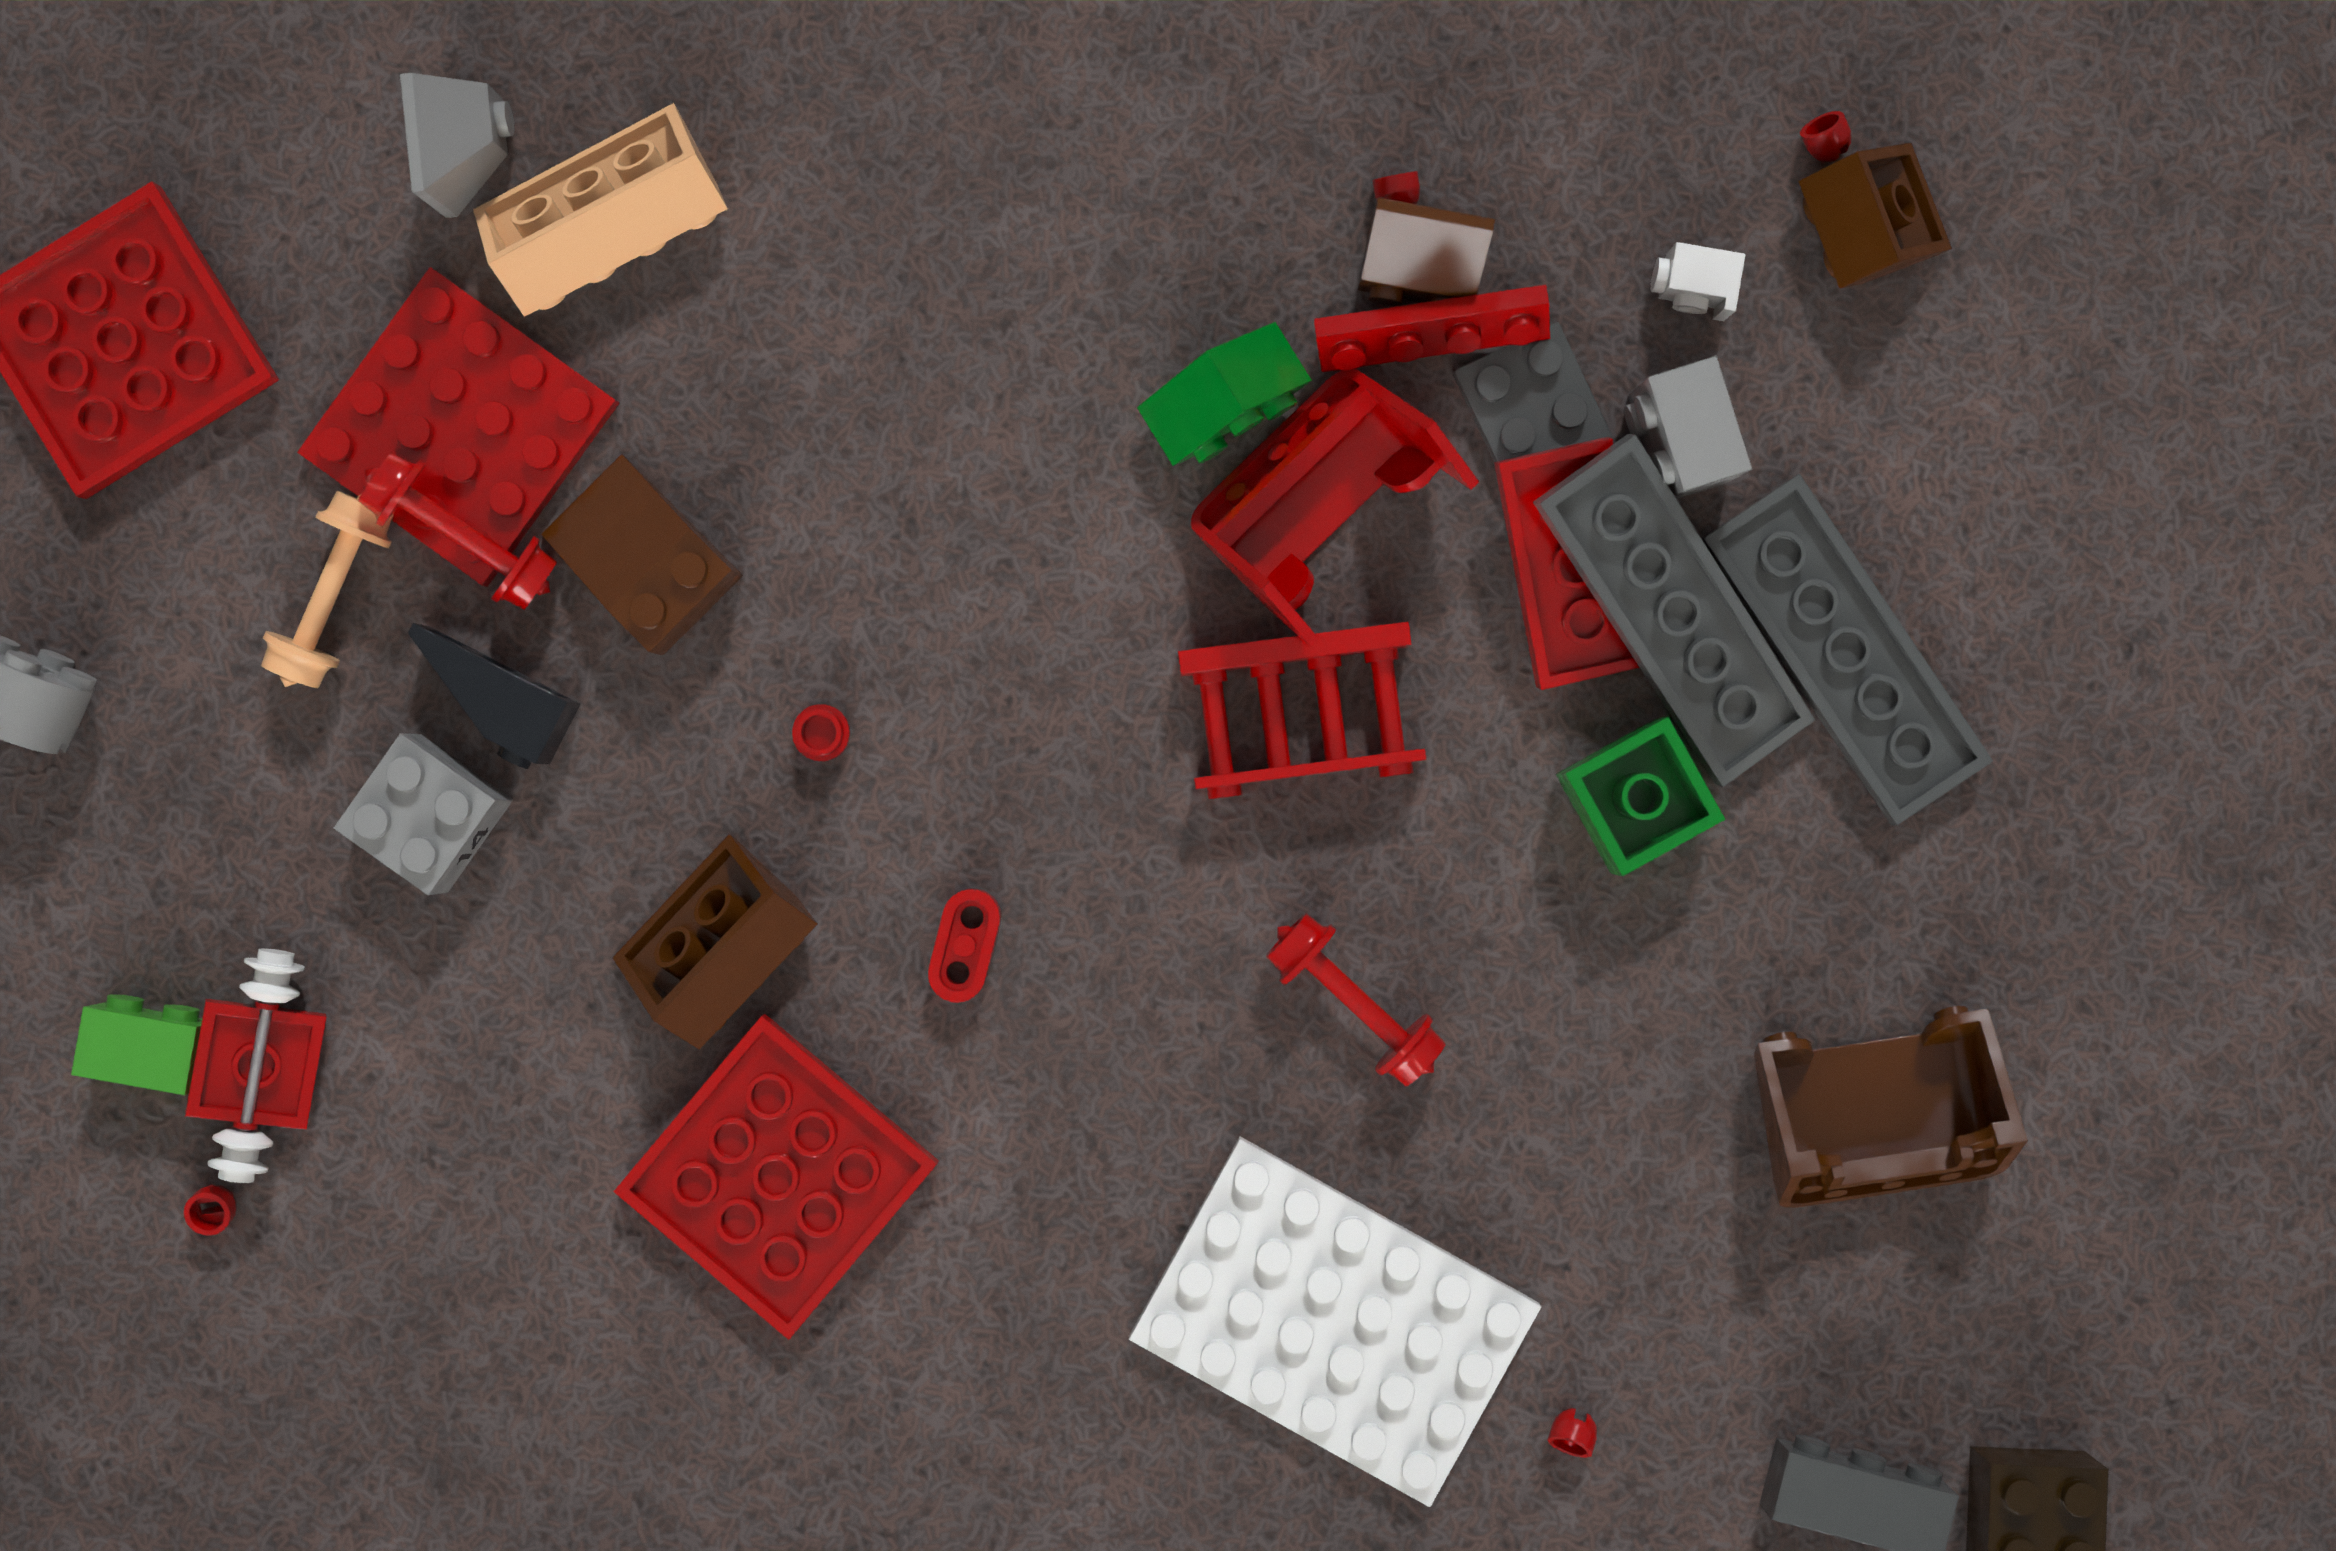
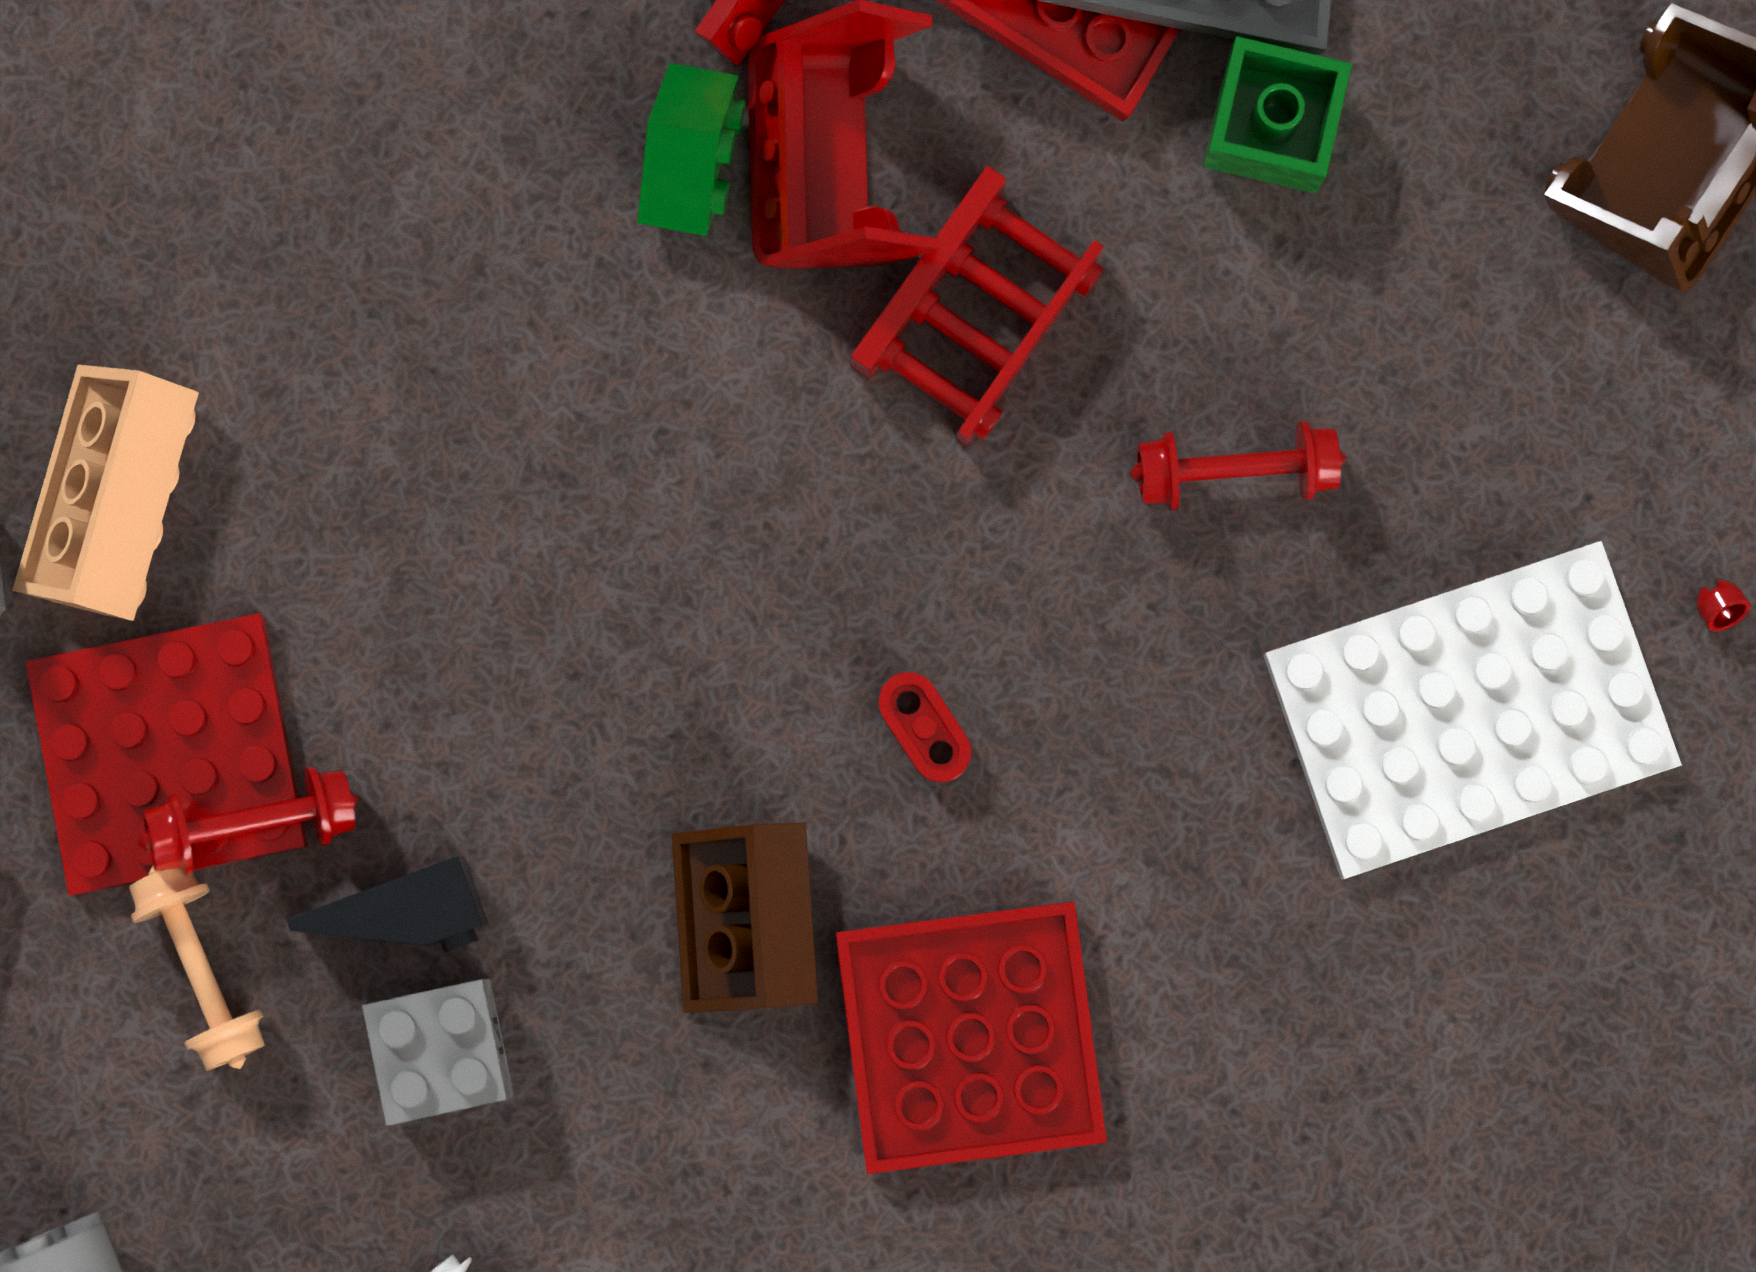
camera: 50 degrees left, 5 degrees down
reddish brown slope [541,454,743,656] -> none
red plate [792,704,850,761] -> none

